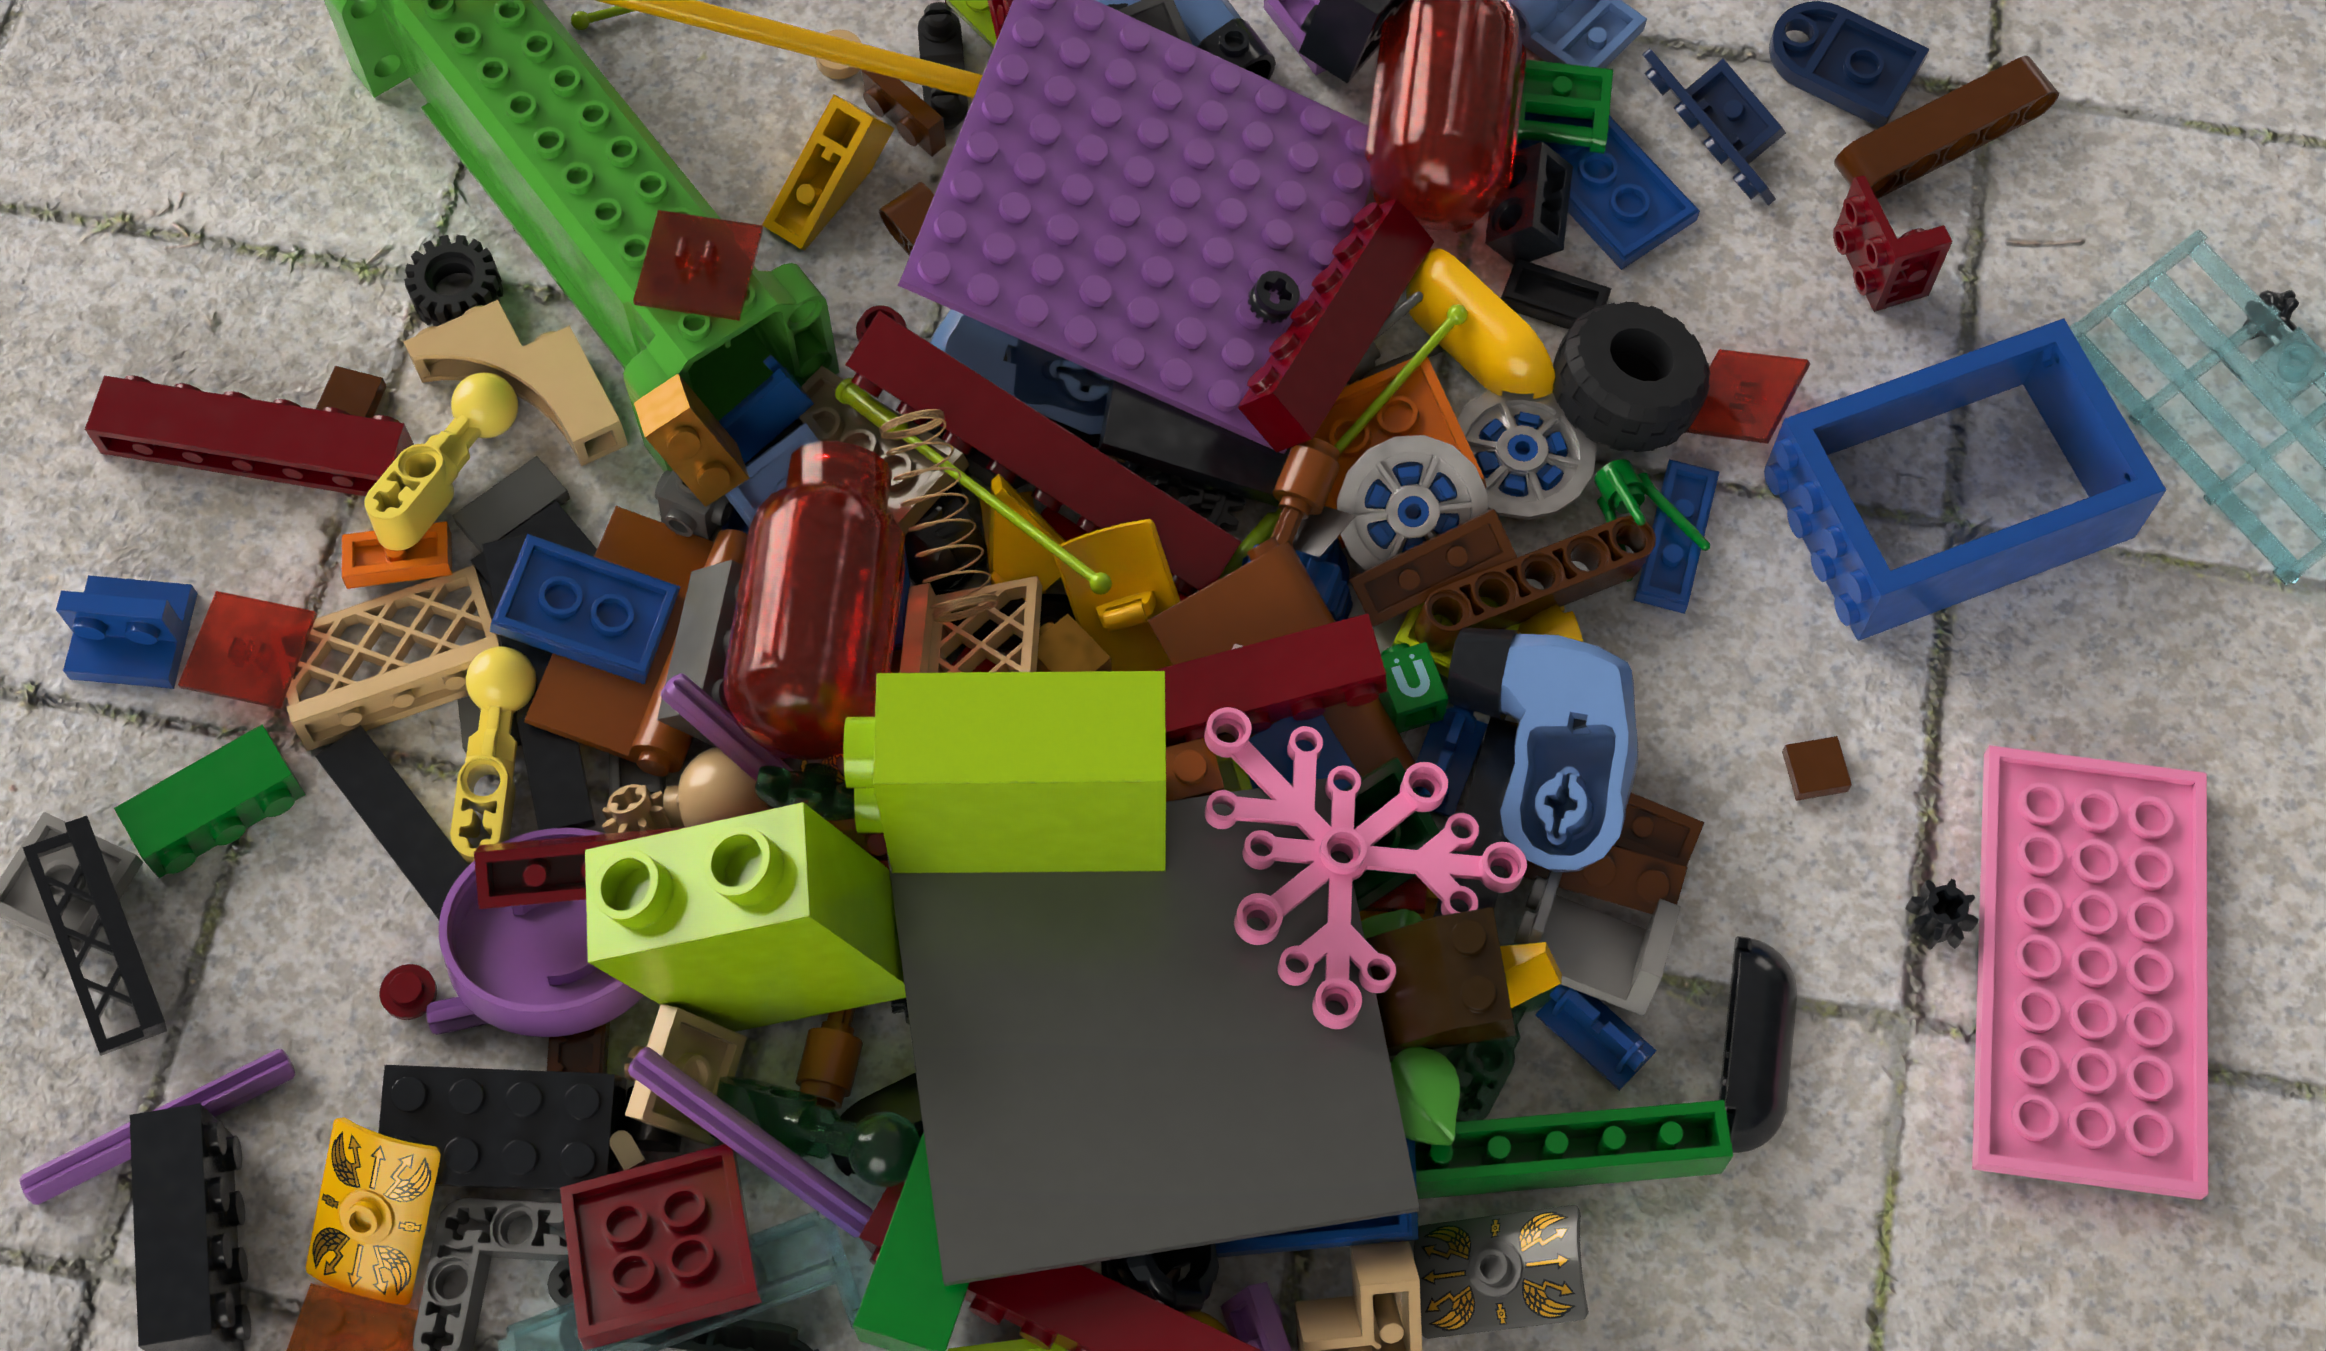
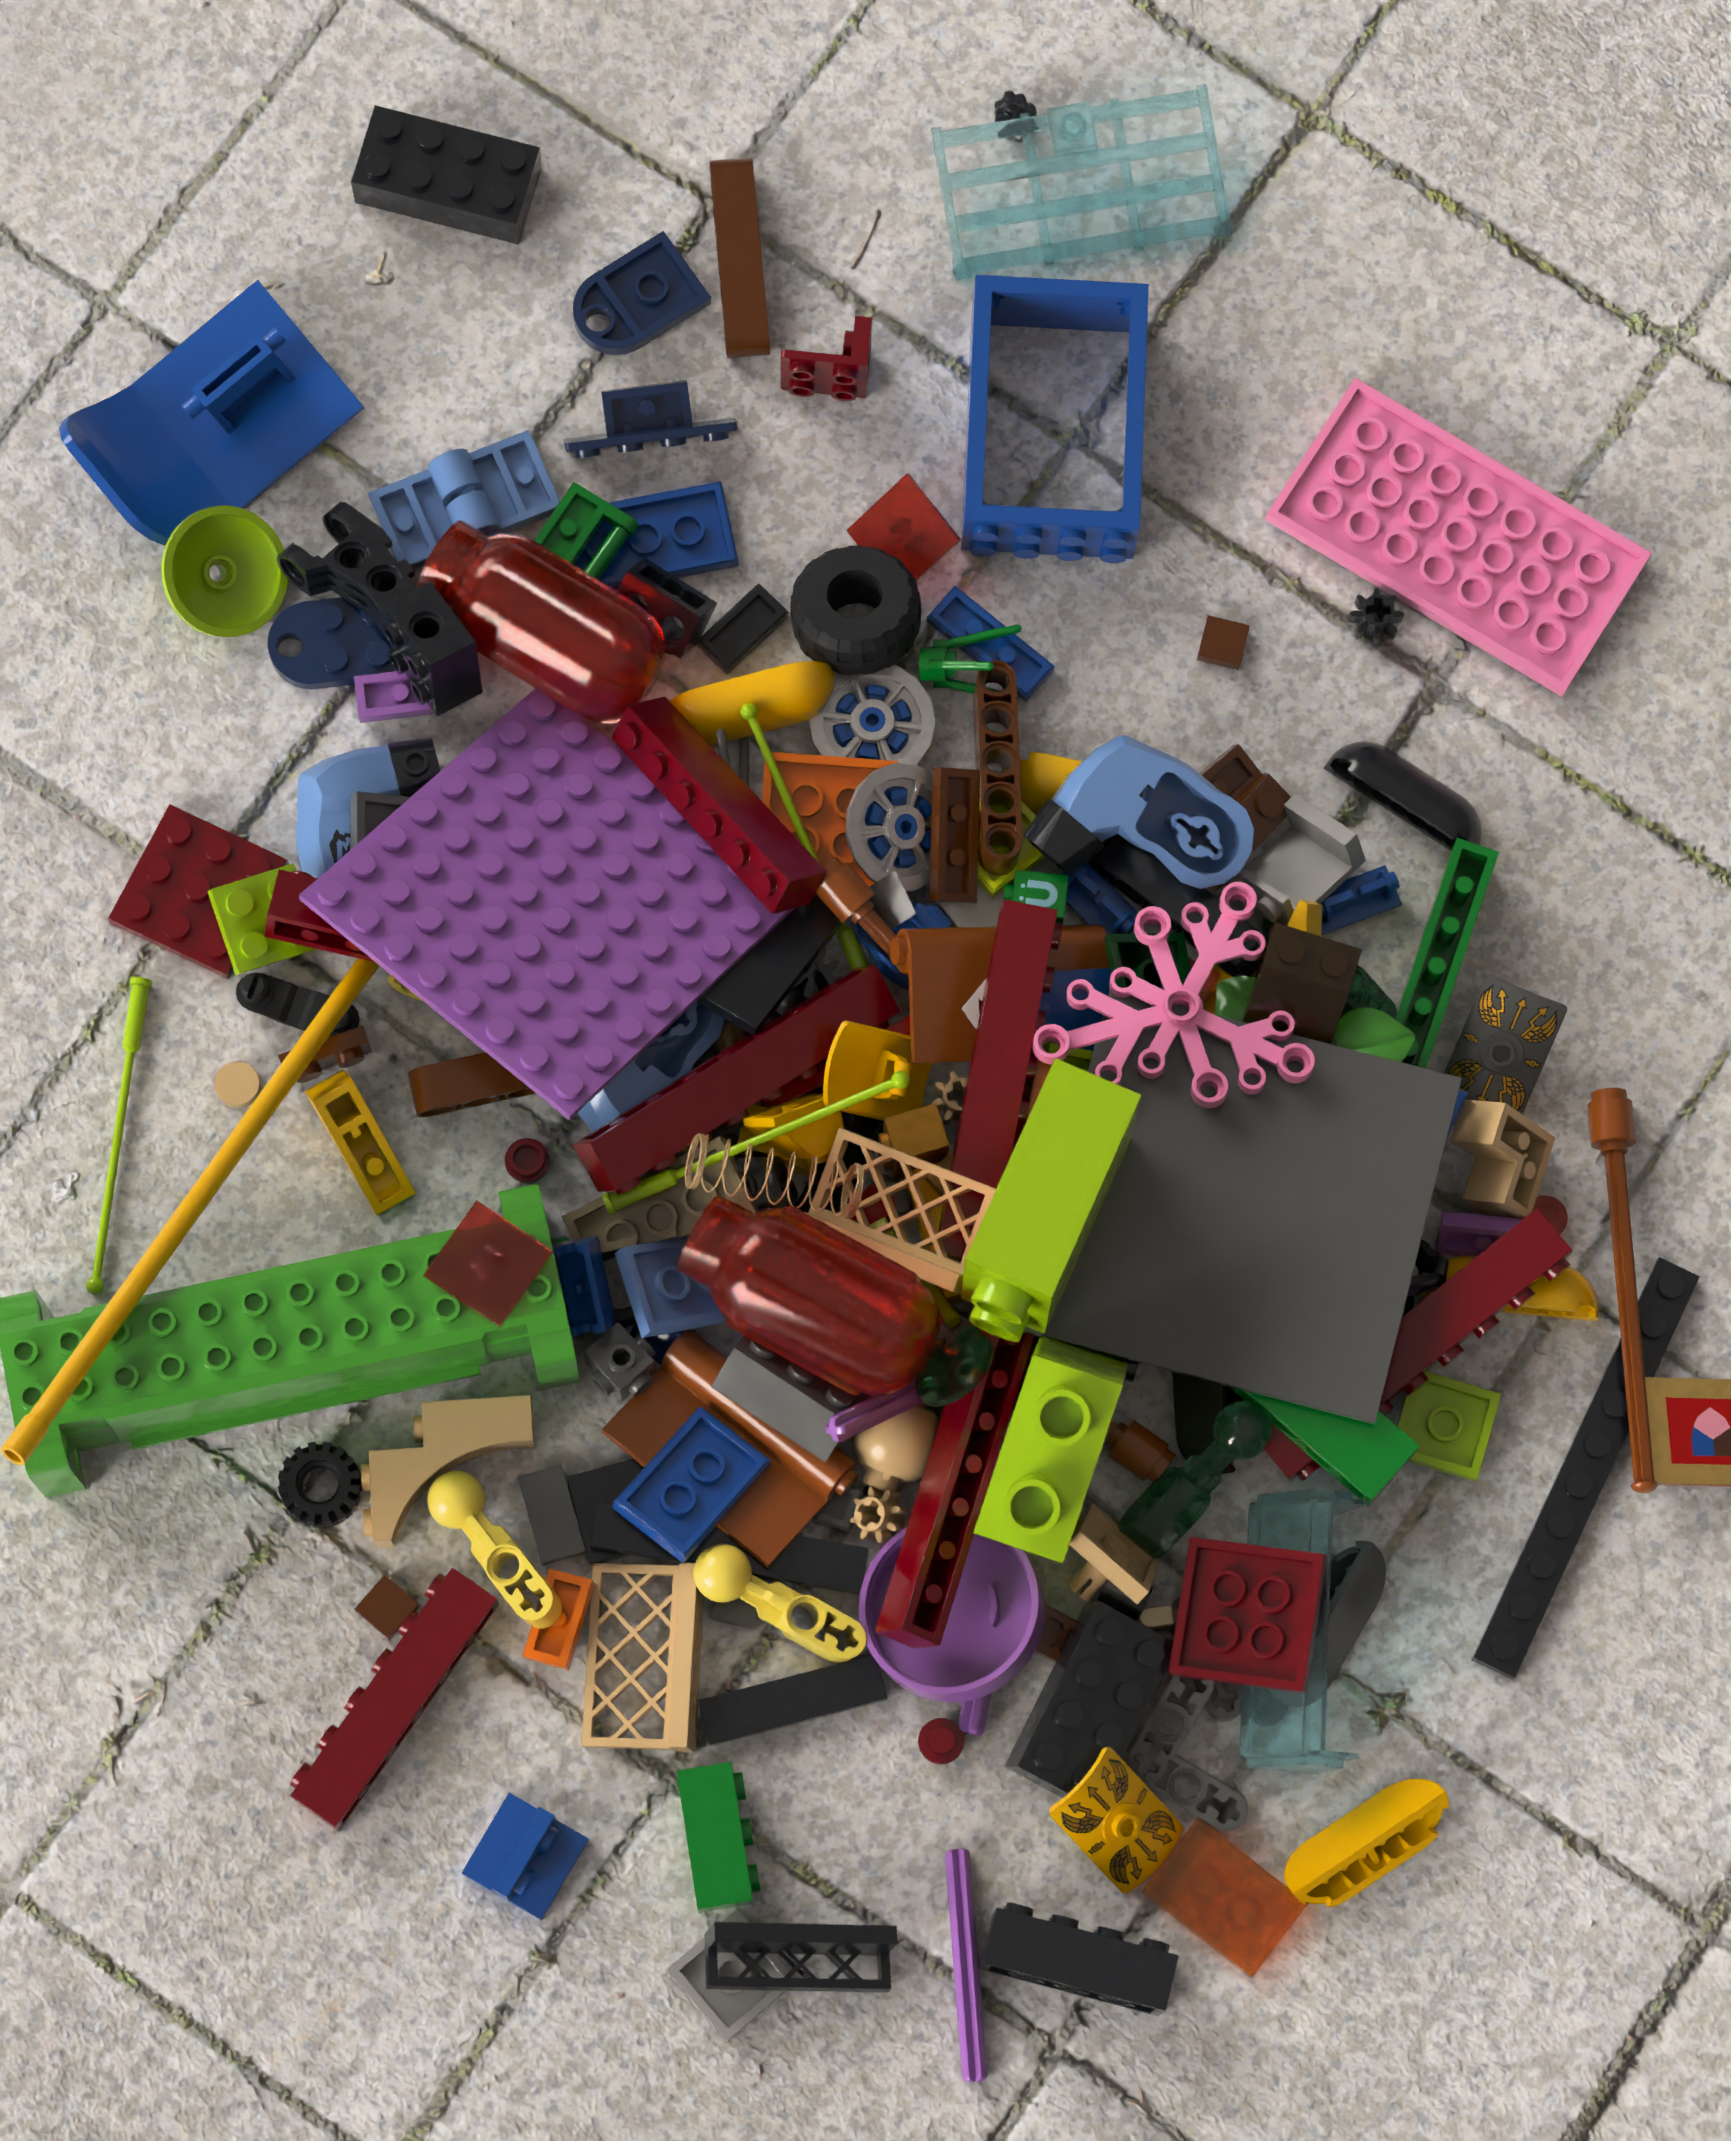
camera: 70 degrees left, 10 degrees up
clear red piece [178,591,317,709] -> none
medium lavender axle [628,1047,873,1238] -> none
pearl gold piece [634,374,749,507] -> none
black bush [1248,271,1300,324] -> none

